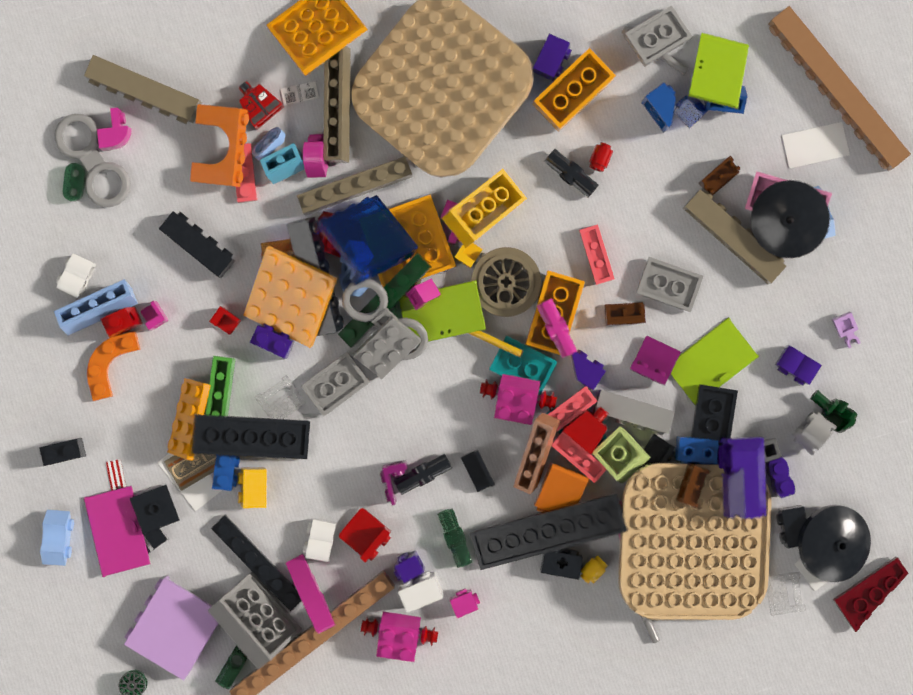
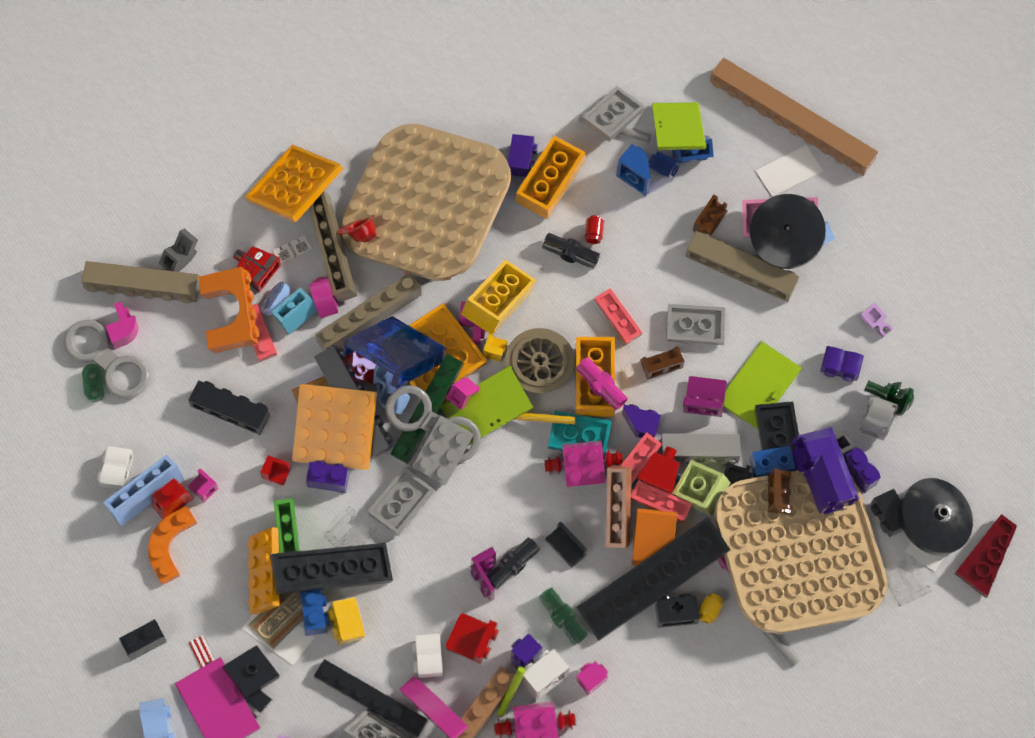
camera: 20 degrees left, 20 degrees down
none -> dark grey brick [159,228,198,272]
none -> red piece [337,215,376,242]
none -> lime bar [497,667,526,717]

